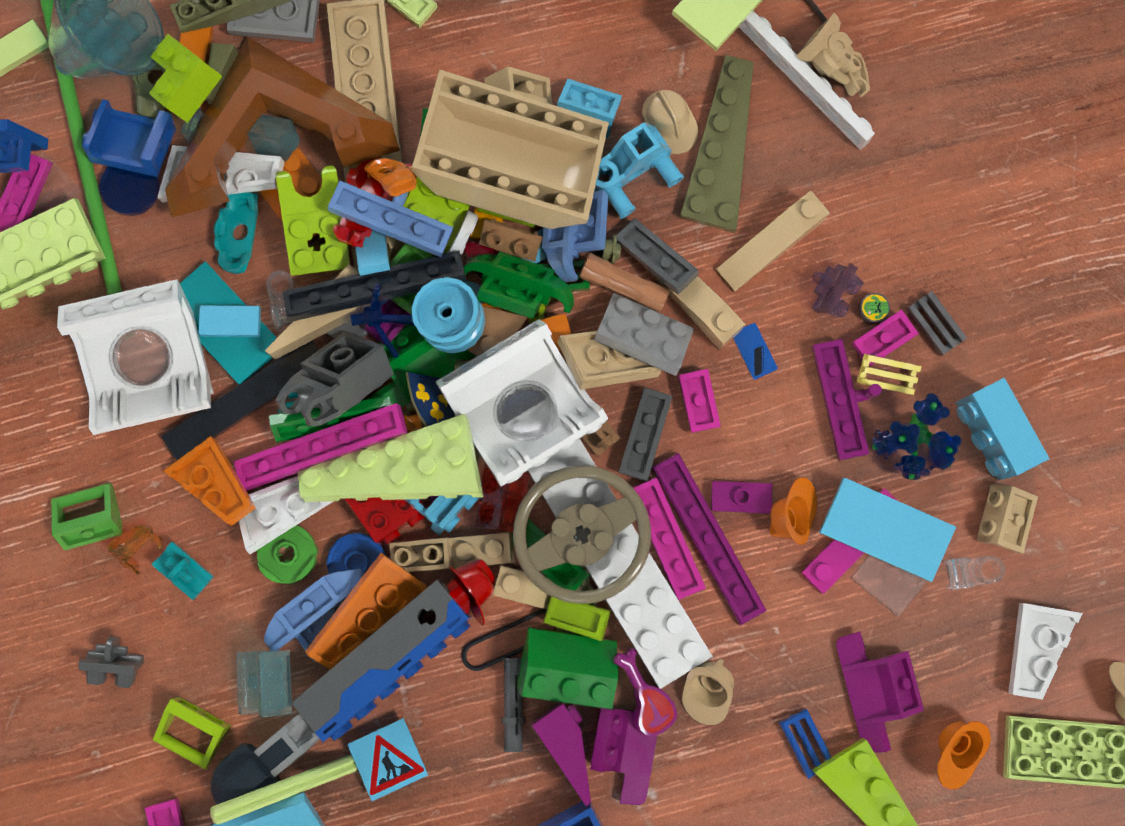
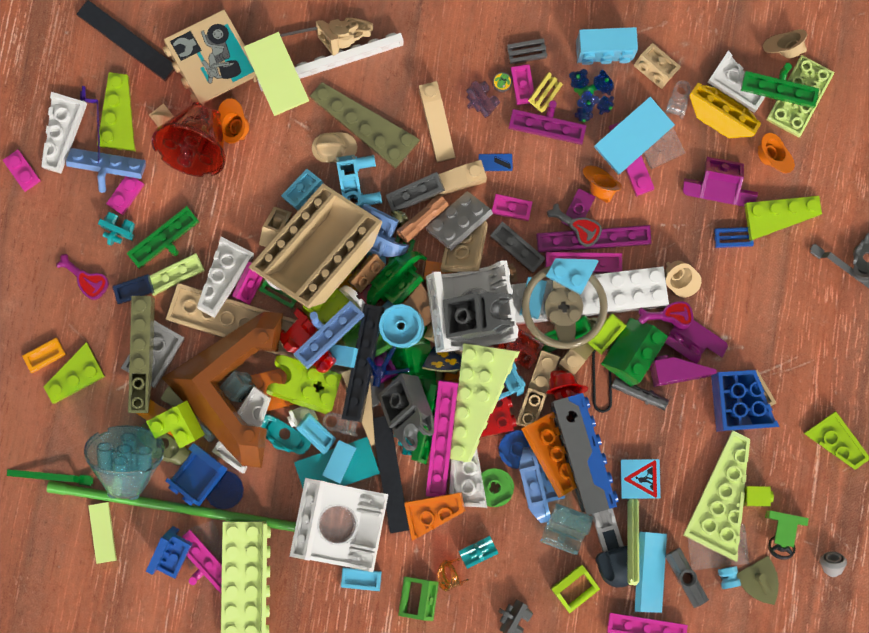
camera: 70 degrees left, 0 degrees up
orange piece [364,158,417,197] -> none
none -> white wing [197,237,254,318]
none -> dark pink plate [232,262,263,305]
none -> white bracket [287,406,318,427]
none -> medium azure tile [296,413,336,454]
none -> medium azure tile [341,568,382,591]
none -> dark grey brick [443,292,515,341]
none -> medium azure tile [519,277,547,319]
none -> medium azure wing [546,258,599,295]
none -> dark grey piece [547,203,602,247]
none -> yellow wedge [689,83,762,138]
none -> green plate [740,63,820,108]

